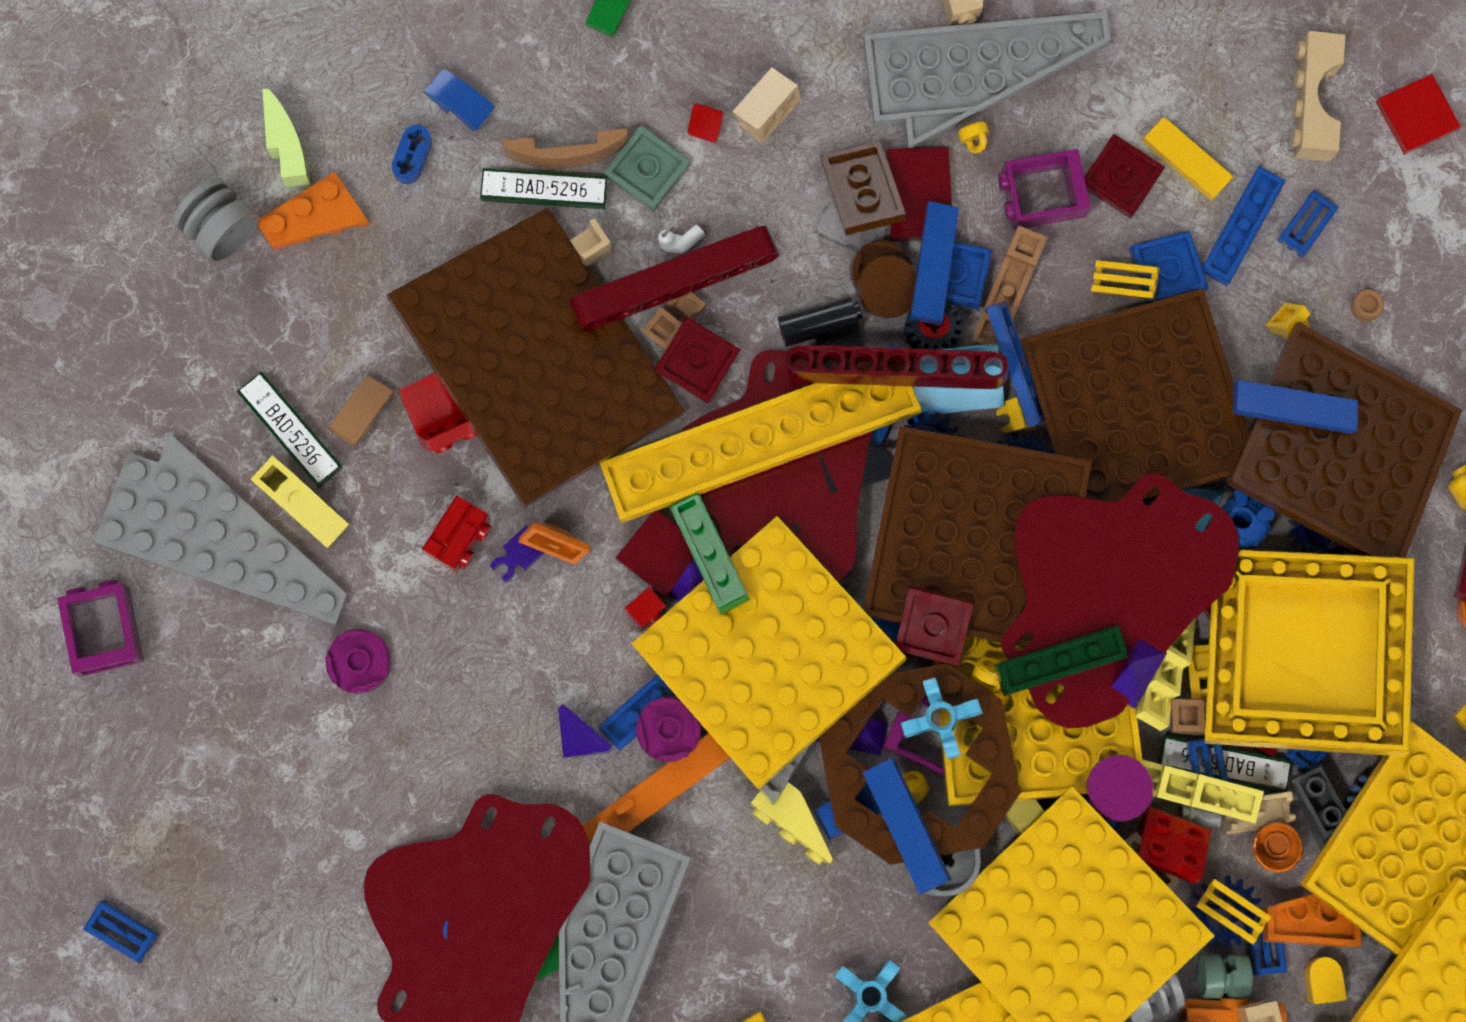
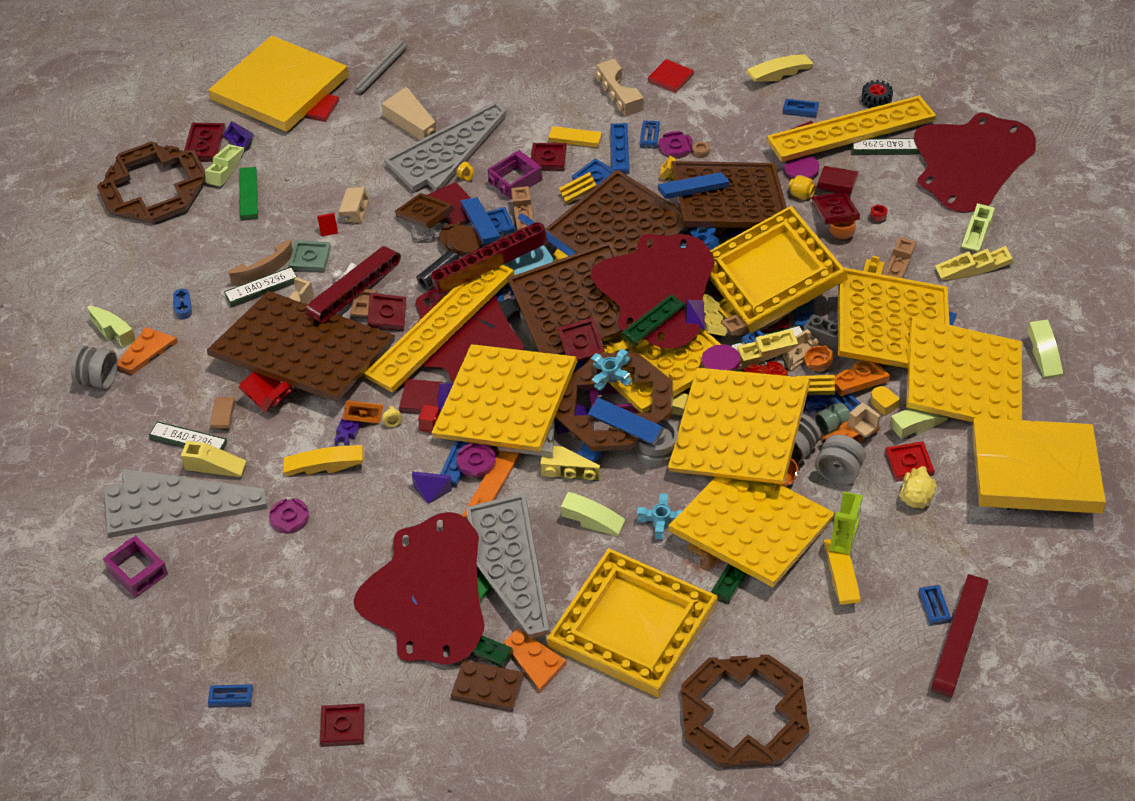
camera: 20 degrees left, 30 degrees down
red brick [422,495,492,573] -> none
blue slope [423,69,495,132] -> none
green tile [669,493,750,615] -> none
none -> yellow slope [283,445,364,477]
none -> light yellow tile [382,406,402,428]
none -> yellowish green slope [561,492,625,537]
none -> magenta tile [659,131,693,159]

